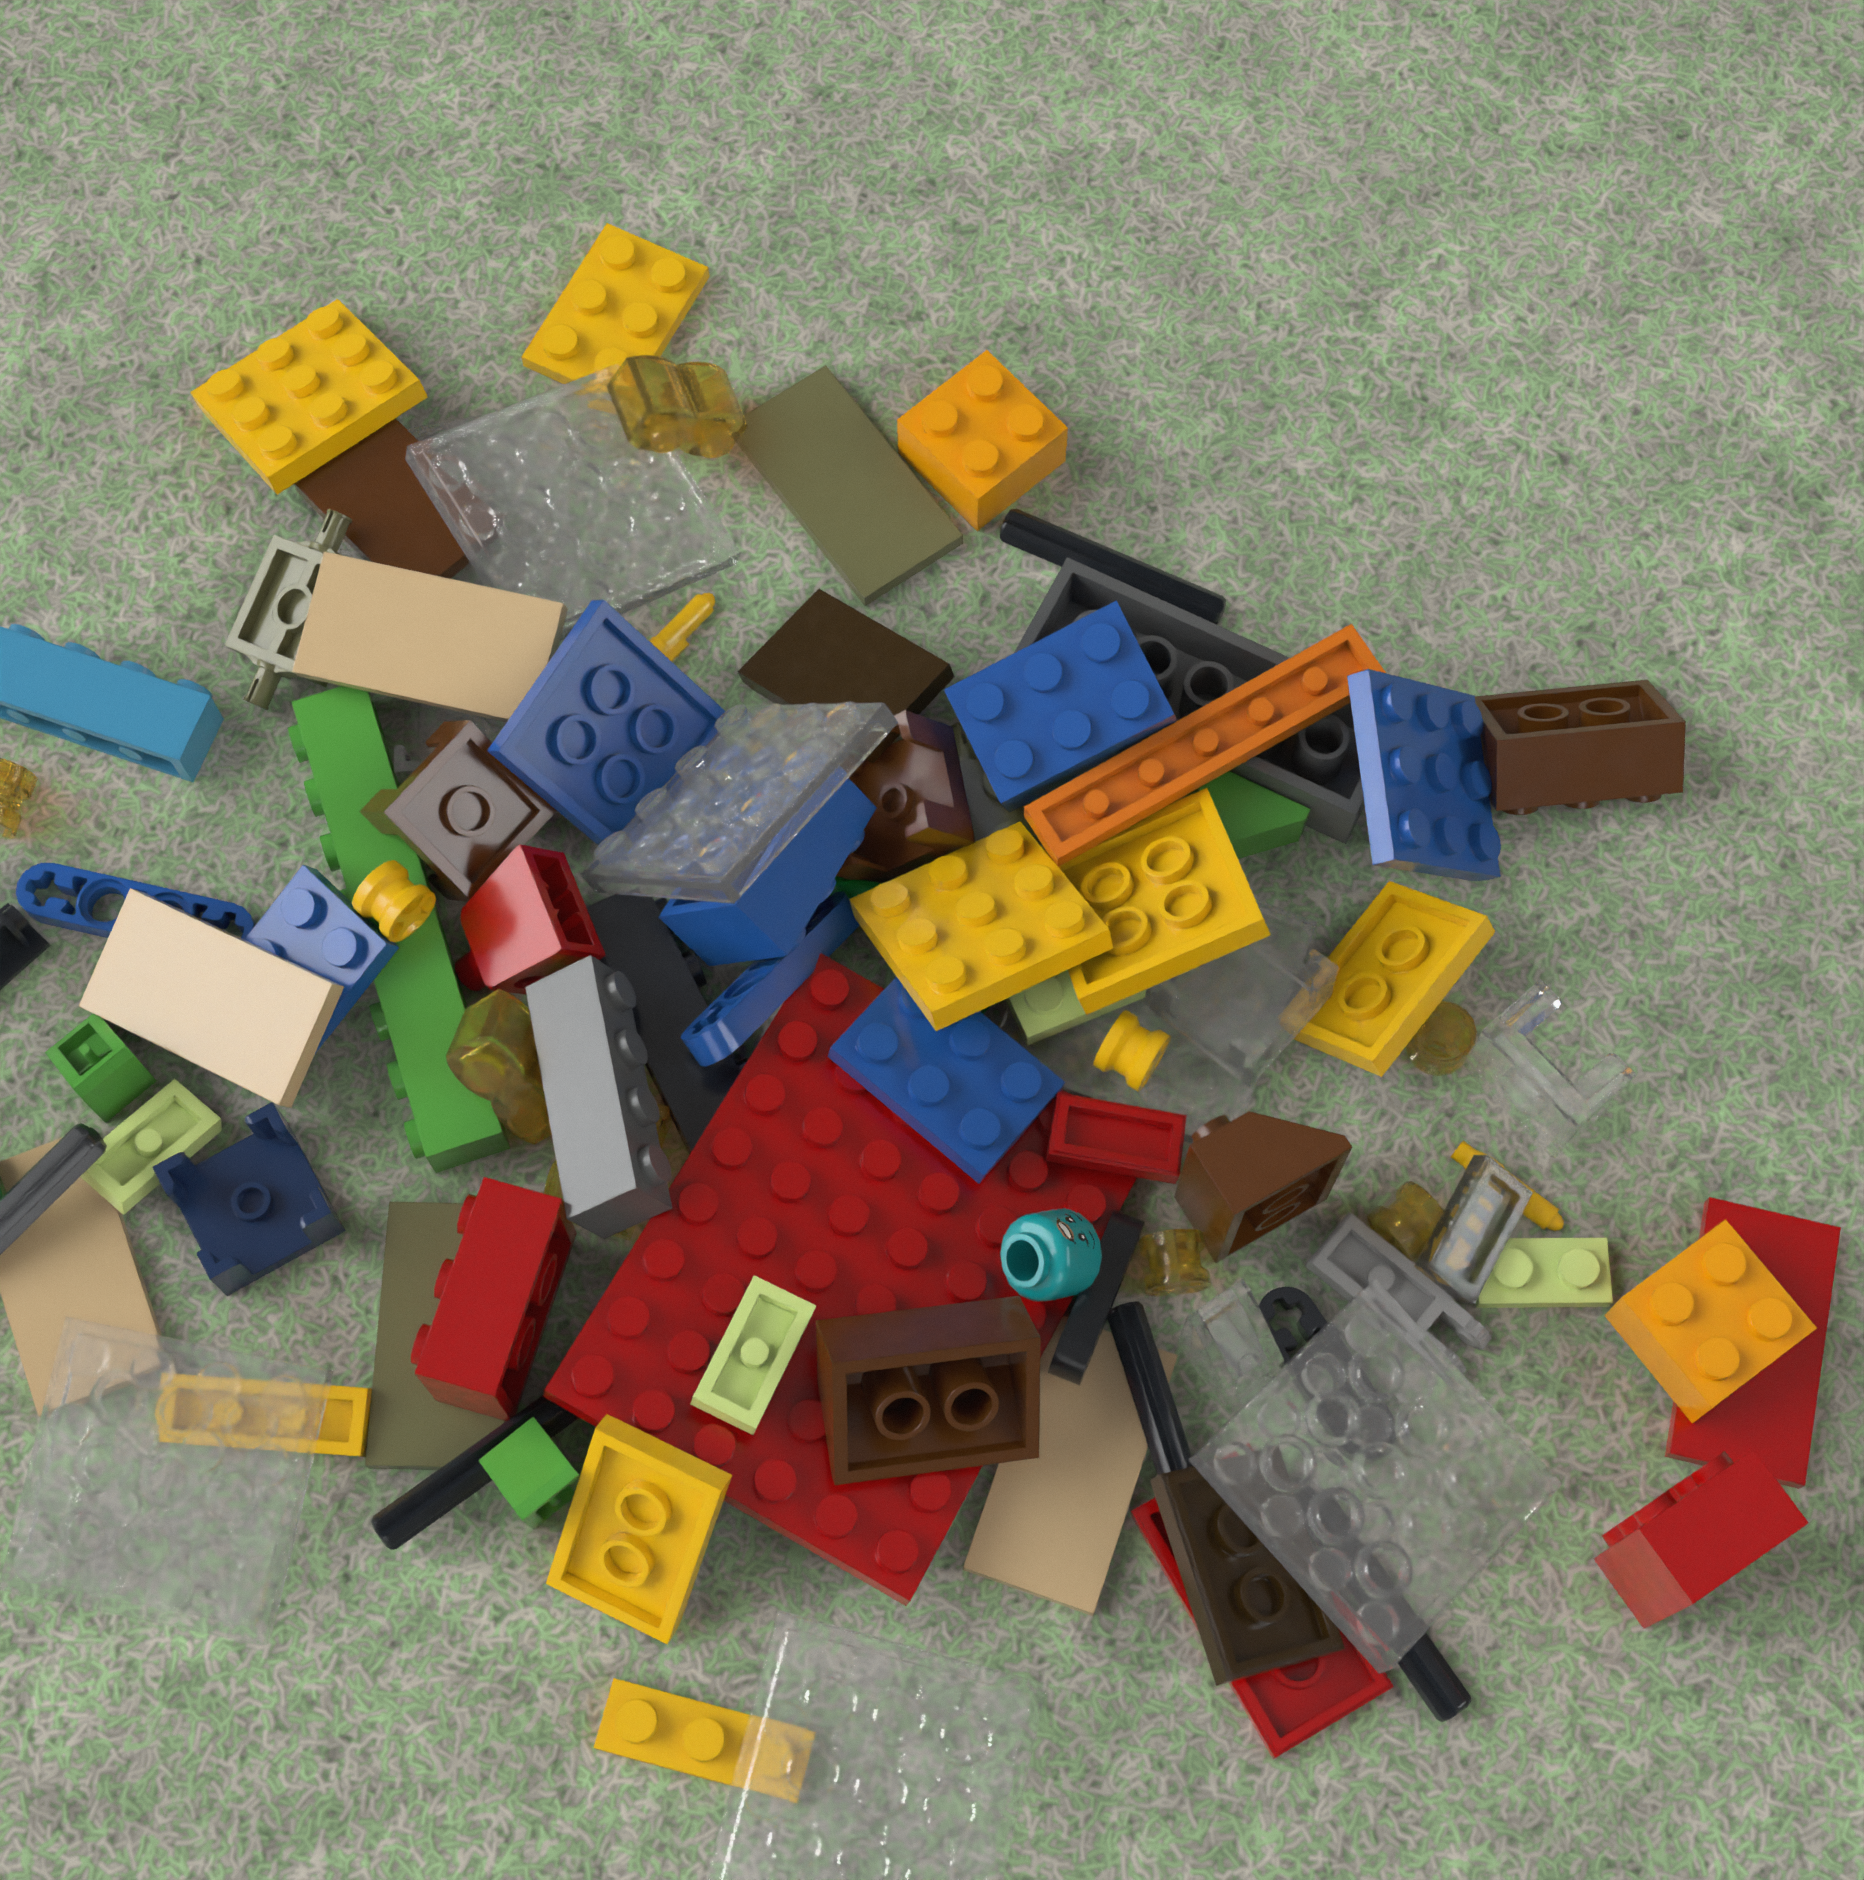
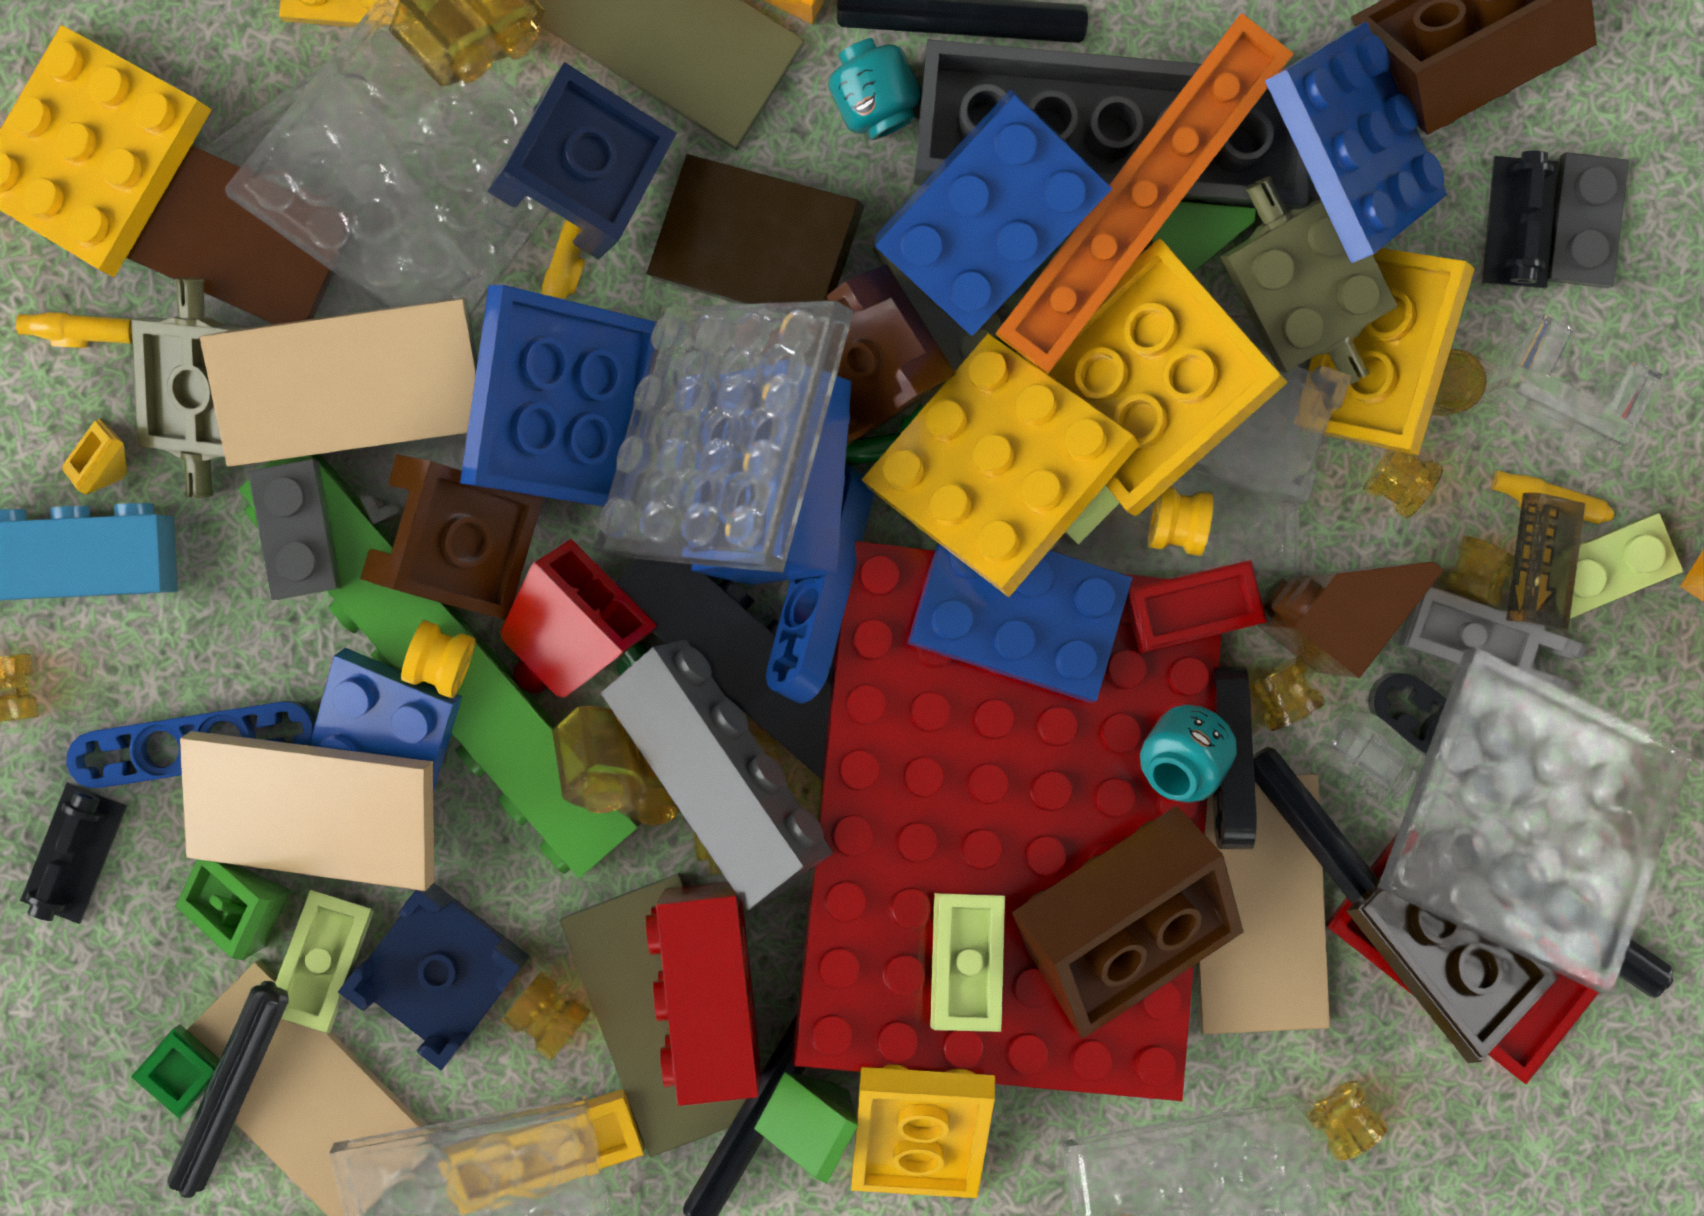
camera: 25 degrees left, 20 degrees up
none -> yellow piece [16,312,133,348]
none -> yellow slope [62,419,128,495]
none -> dark grey plate [248,459,342,600]
none -> dark blue panel [487,62,677,260]
none -> clear yellow wheel [501,970,591,1061]
none -> teal head [828,38,922,140]
none -> olive plate [1220,176,1398,385]
none -> clear yellow wheel [1306,1080,1389,1161]
none -> clear yellow wheel [1363,449,1444,519]
none -> black hinge [1482,150,1558,288]
none -> dark grey plate [1548,152,1629,289]

